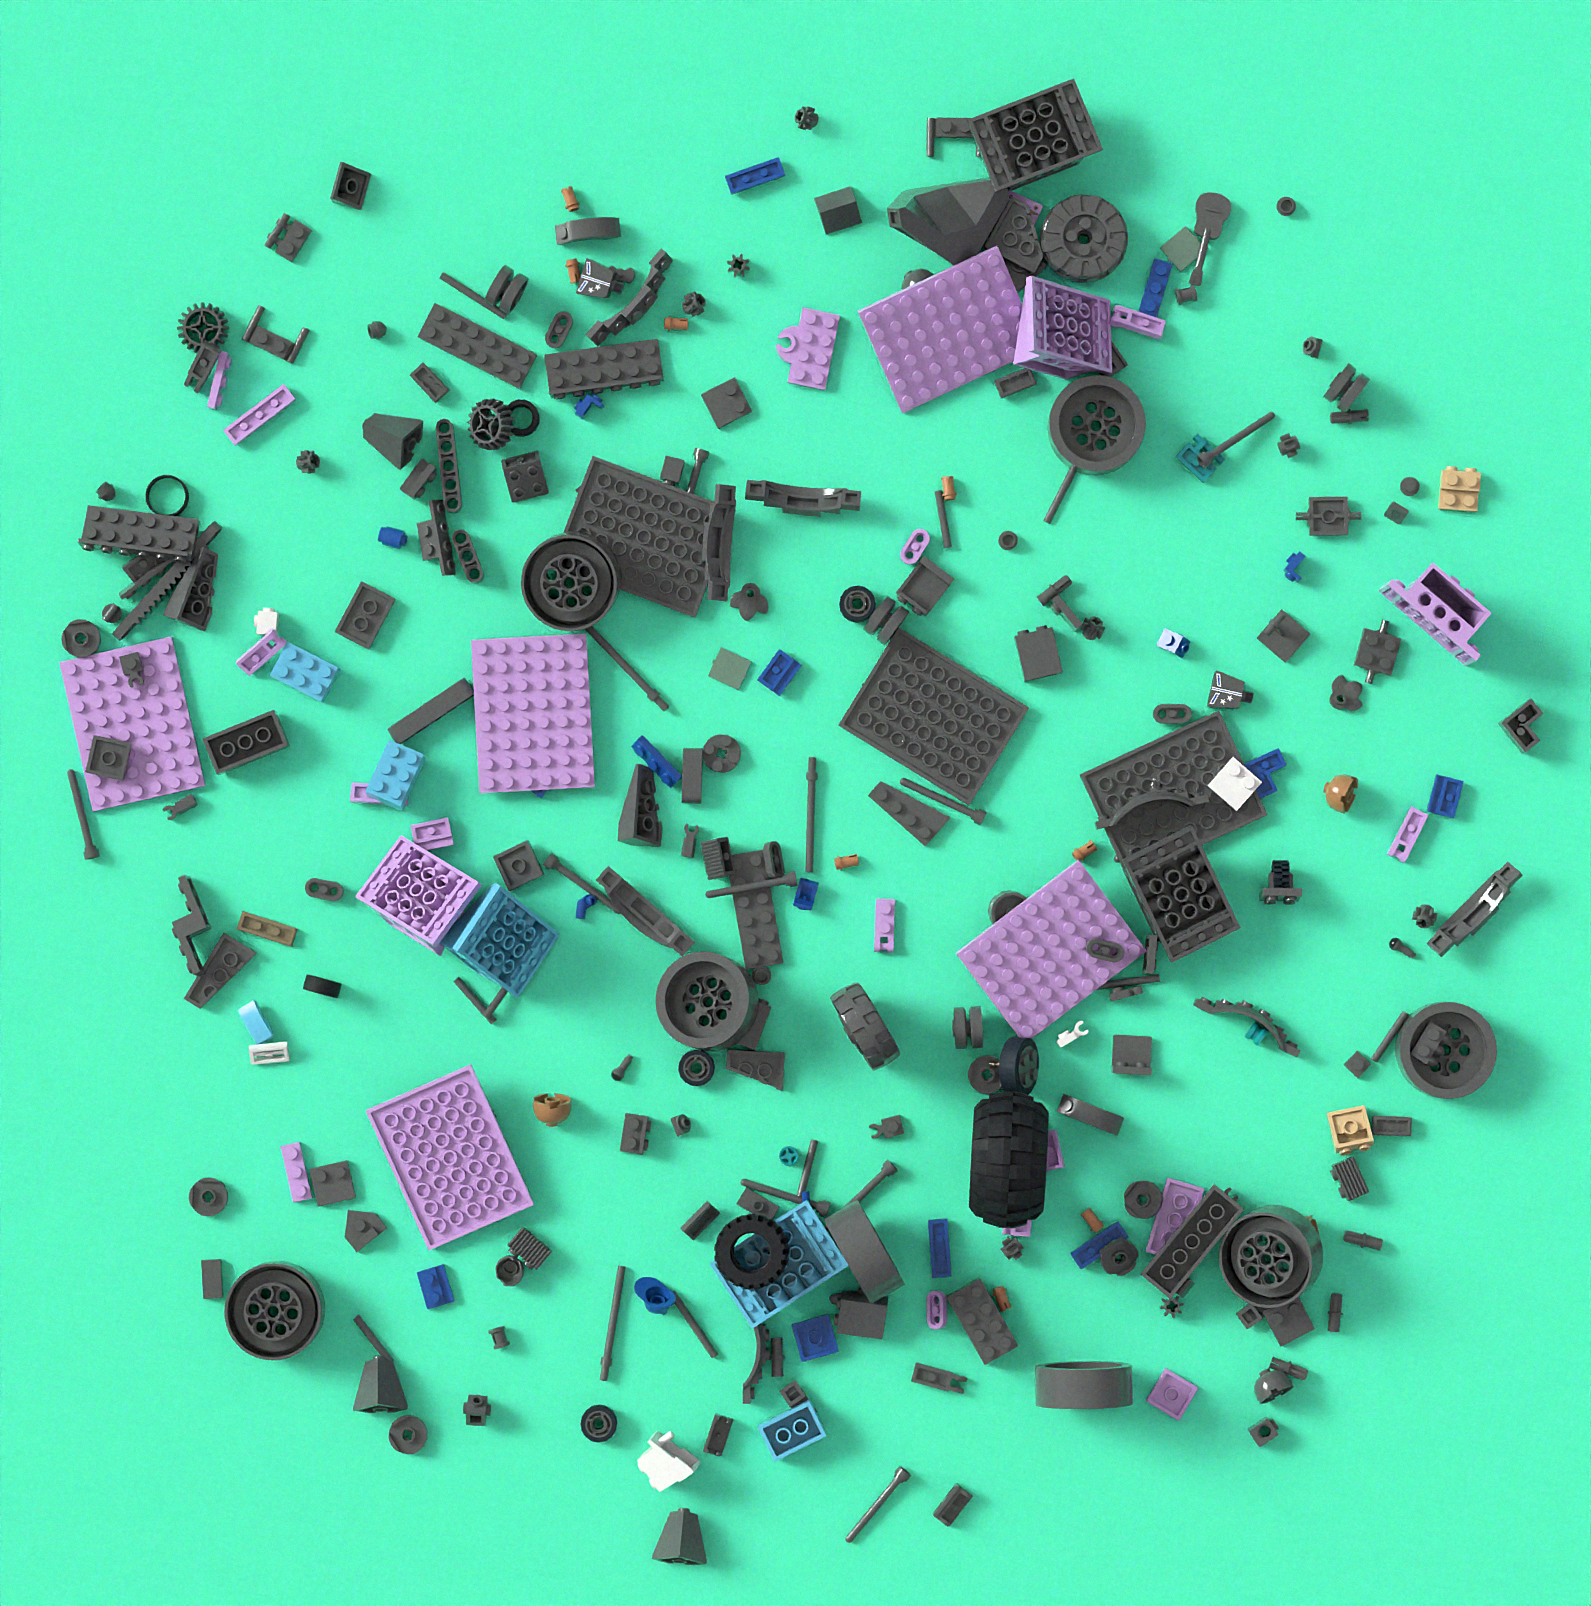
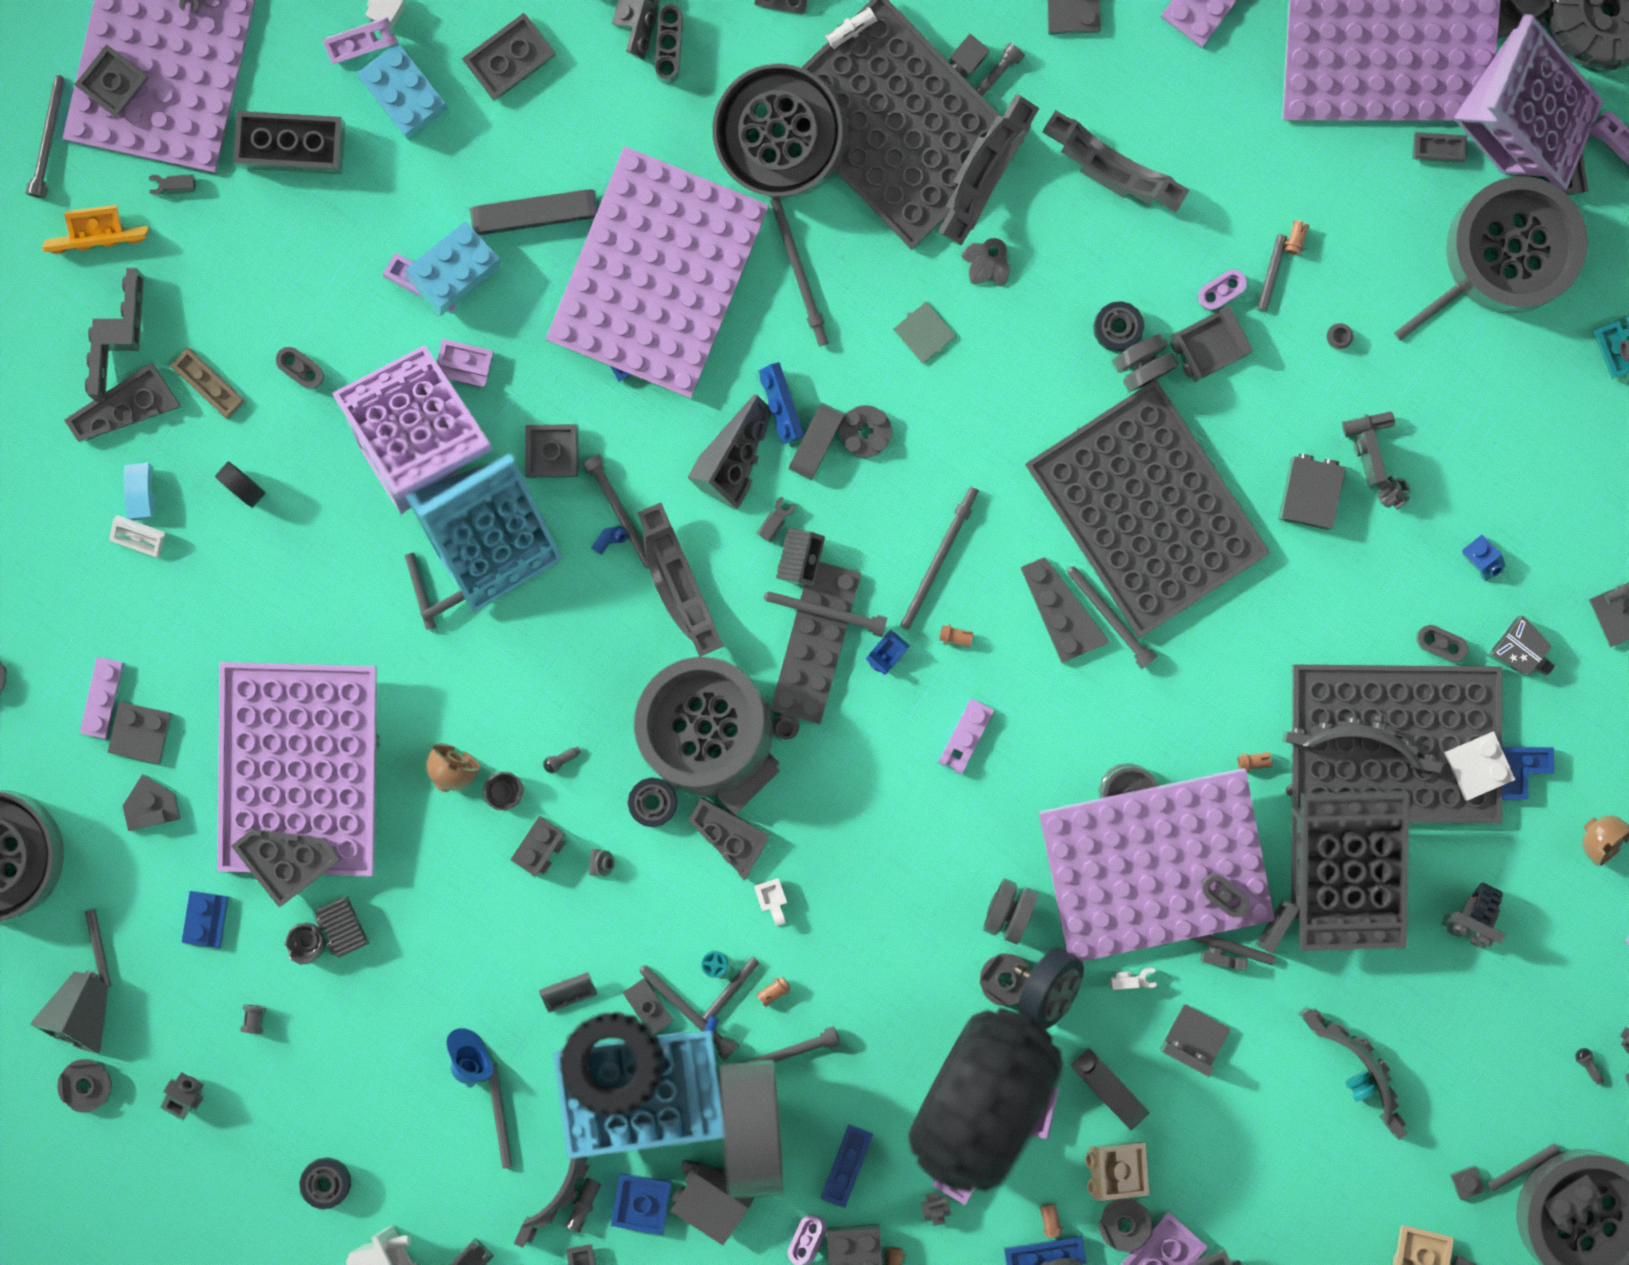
camera: 15 degrees right, 0 degrees up
dark grey bar [600,1266,626,1381] -> none
blue plate [757,649,802,697] -> none
dark grey plate [763,841,784,879] -> none
dark grey wheel [830,982,900,1071] -> none
dark grey plate [869,1115,904,1139] -> none
none -> light orange bracket [42,205,149,254]
none -> dark grey plate [231,829,342,908]
none -> dark grey hair [483,771,524,811]
none -> white plate [754,878,787,926]
none -> nougat pin [757,976,791,1007]
none -> white pin [825,7,878,49]
none -> tan plate [1085,1142,1149,1201]

